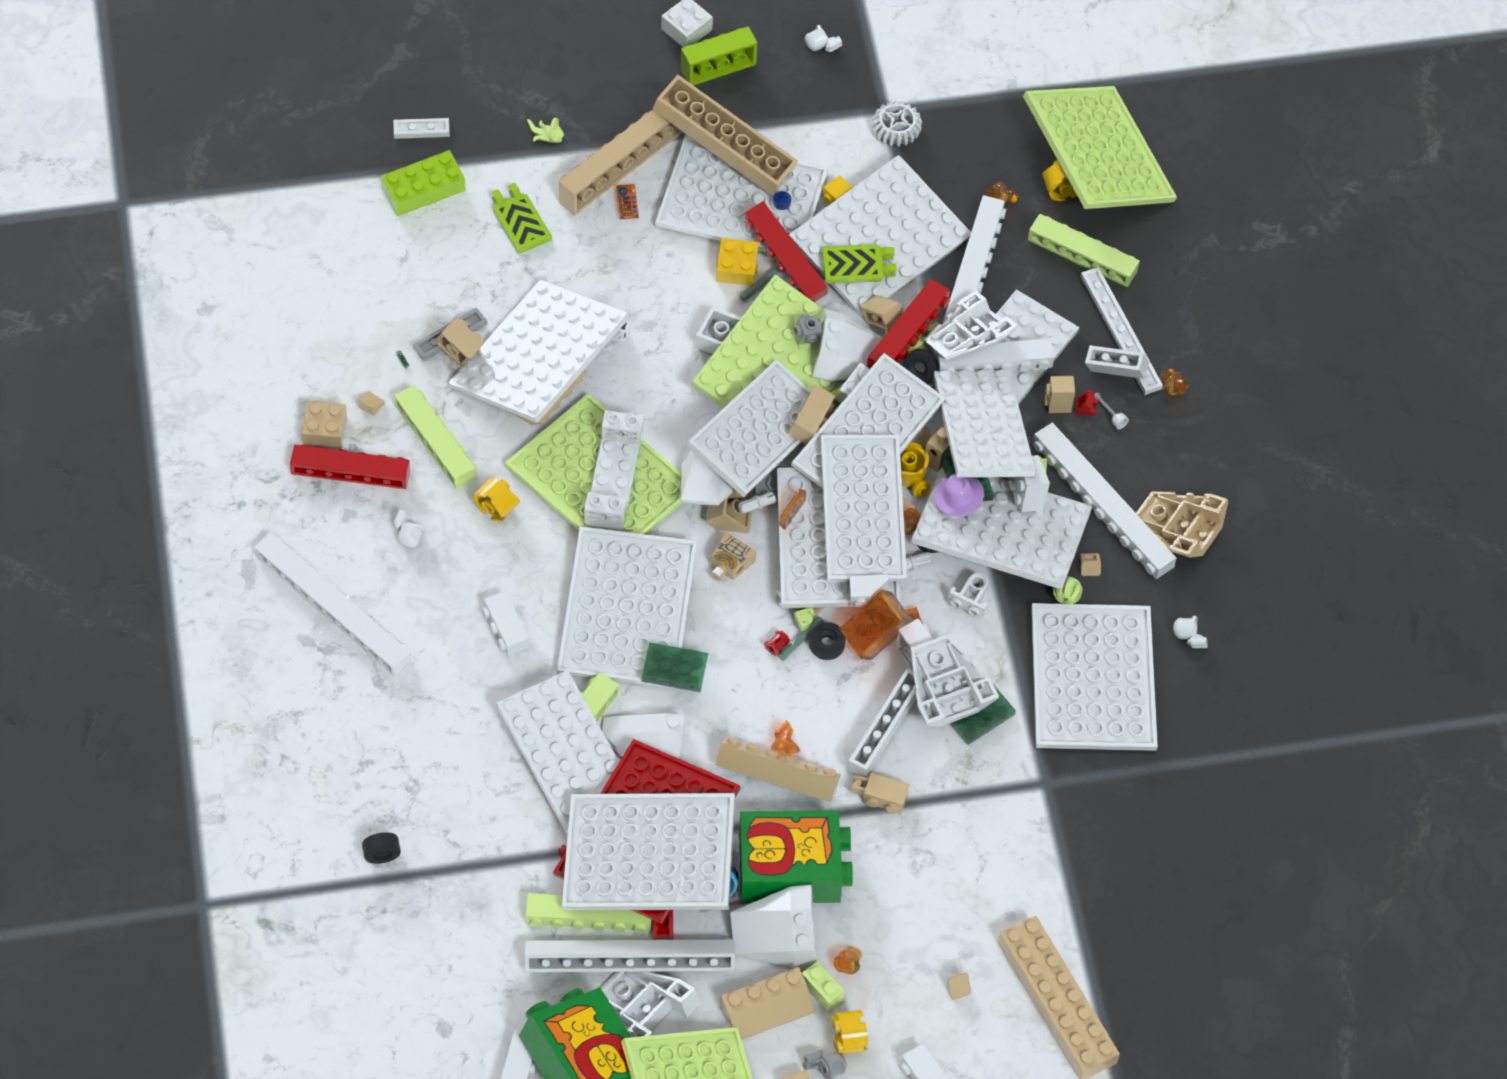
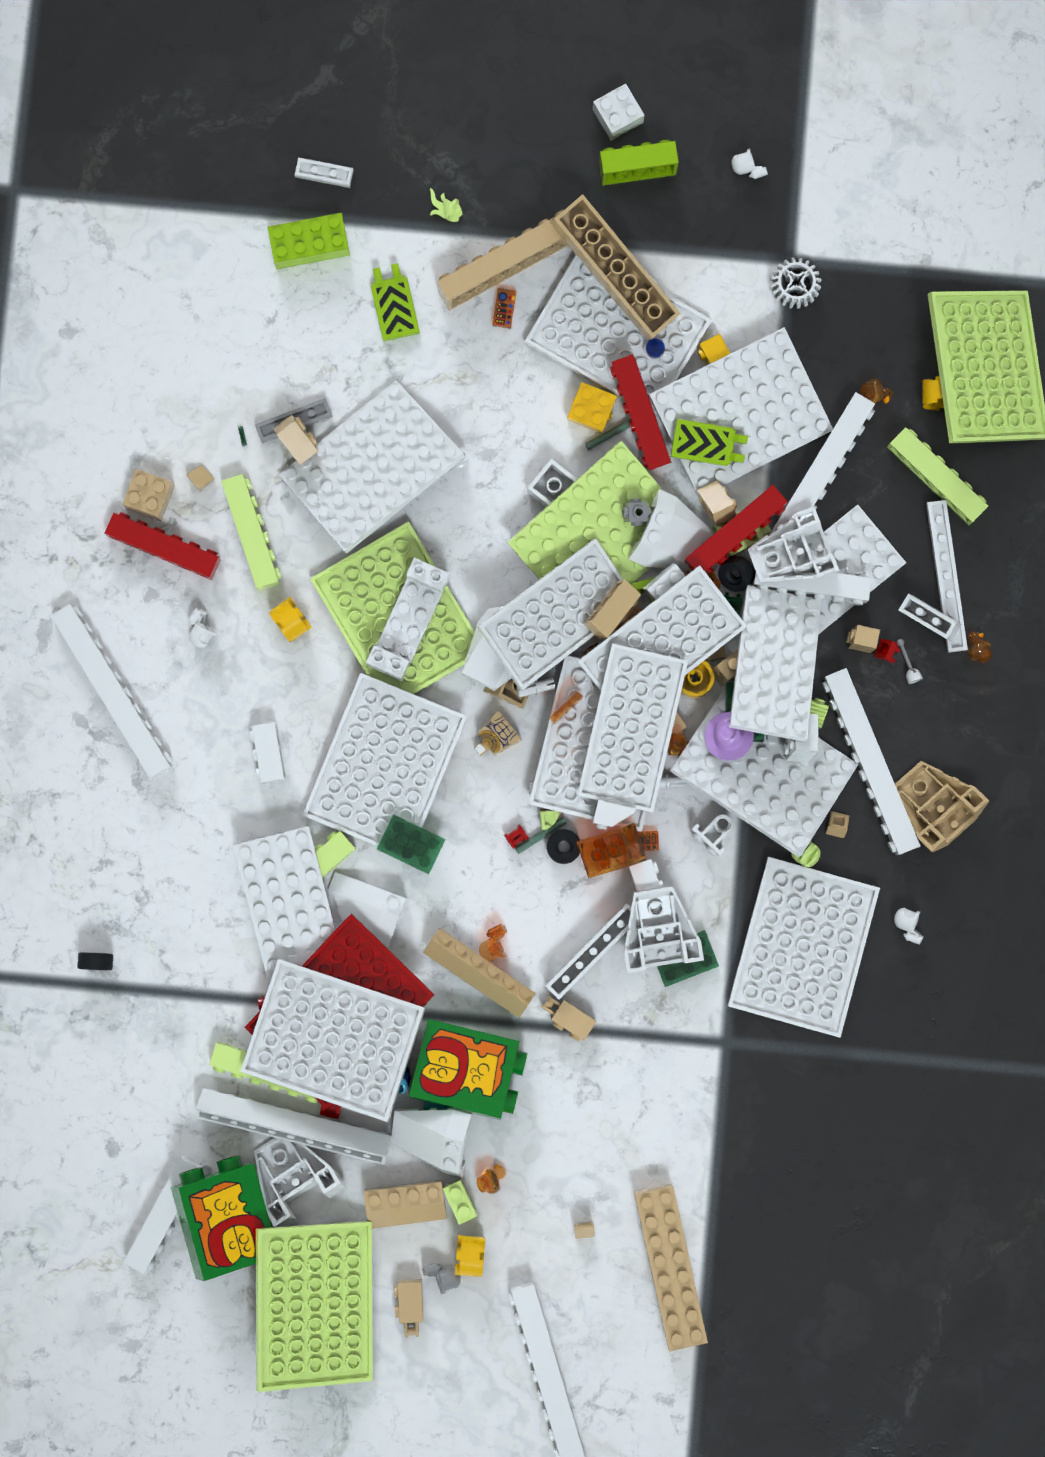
camera: 15 degrees right, 25 degrees up
yellow plate [911,479,930,498] -> none

